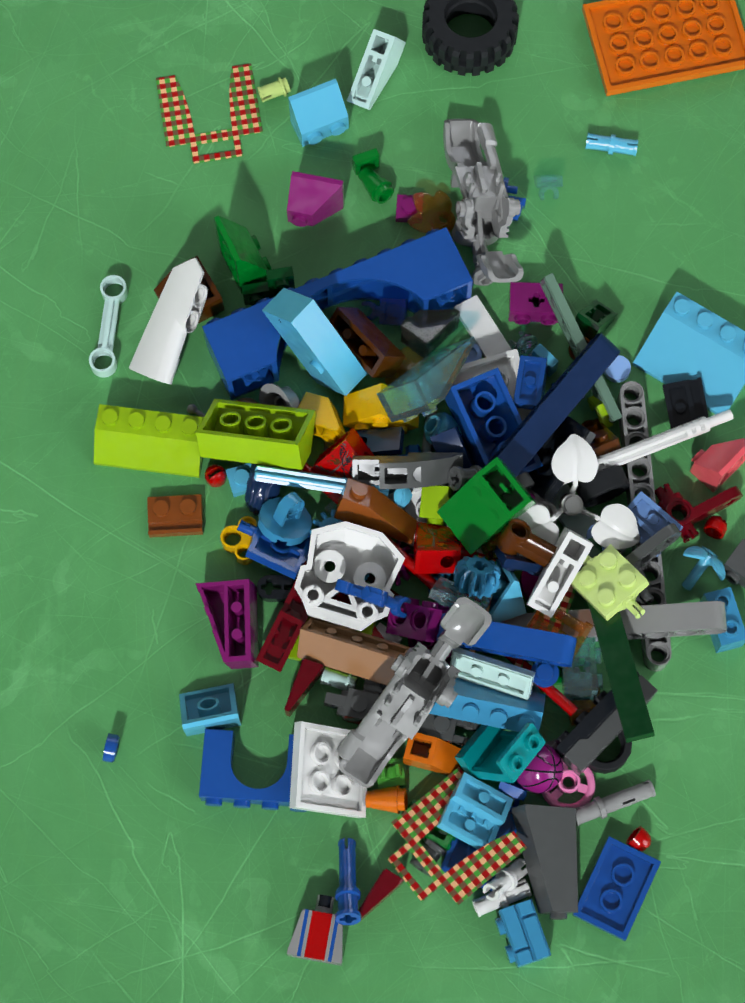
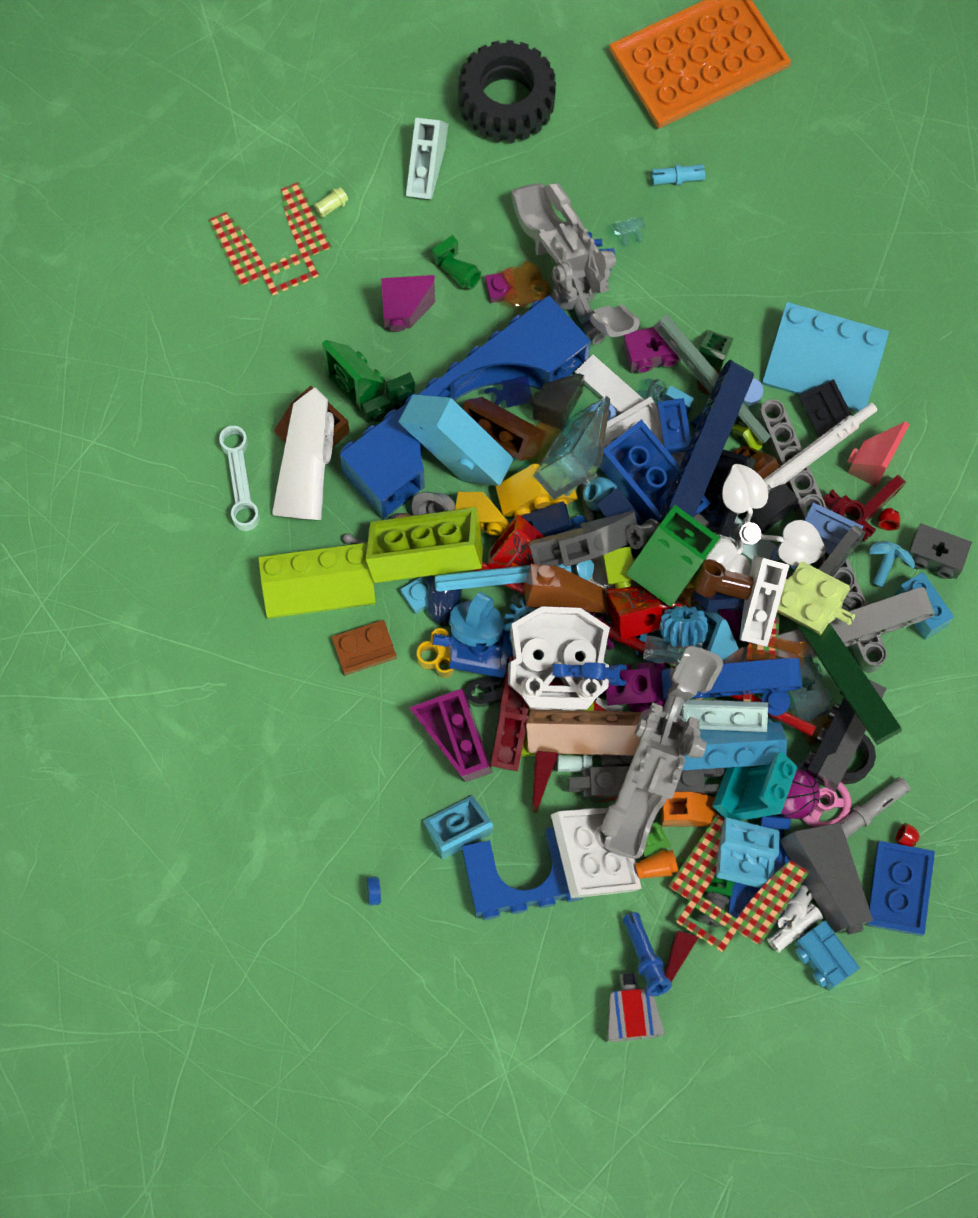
camera: 20 degrees left, 0 degrees up
red hinge [205,464,227,487] -> none
medium azure slope [288,78,349,147] -> none

